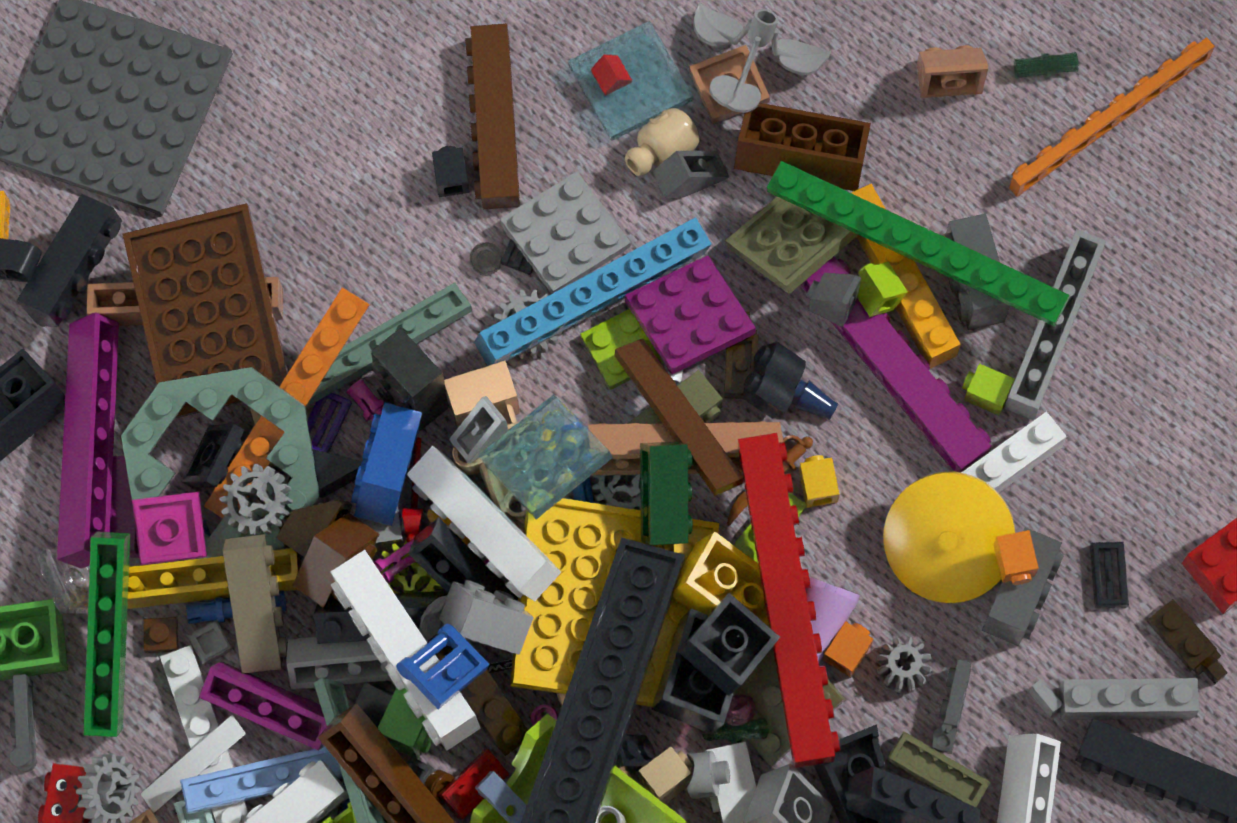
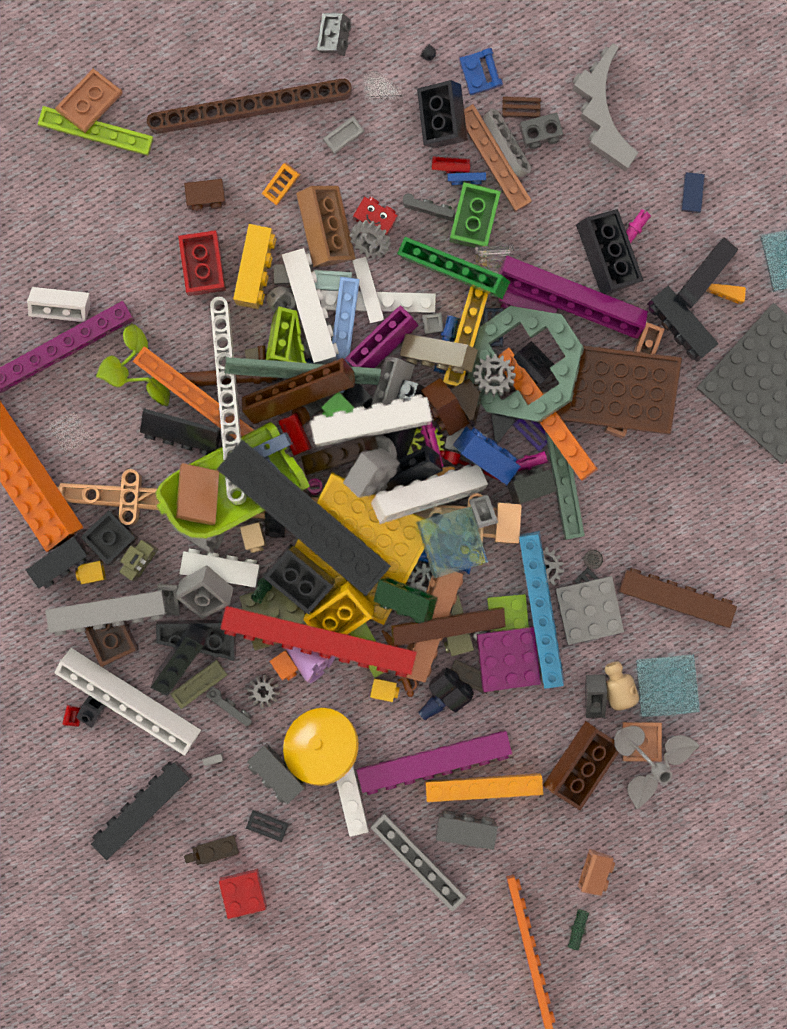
camera: 110 degrees right, 15 degrees up
dark pink tile [132,492,207,565] -> none
reddish brown plate [144,617,179,653] -> none
blue plate [396,624,489,710] -> none
black brick [432,146,470,197] -> none
red slope [590,54,632,96] -> none
black brick [678,593,780,696] -> none
light grey piece [686,751,730,799] -> none
olive plate [725,197,858,294] -> none
clear pink tile [725,694,757,726] -> none
green plate [767,161,1070,327] -> none
dark grey slope [806,273,861,327] -> none
lime brick [857,262,908,317] -> none
lime brick [962,363,1015,416] -> none
orange brick [993,530,1039,585] -> none
light grey brick [1059,678,1200,720] -> none

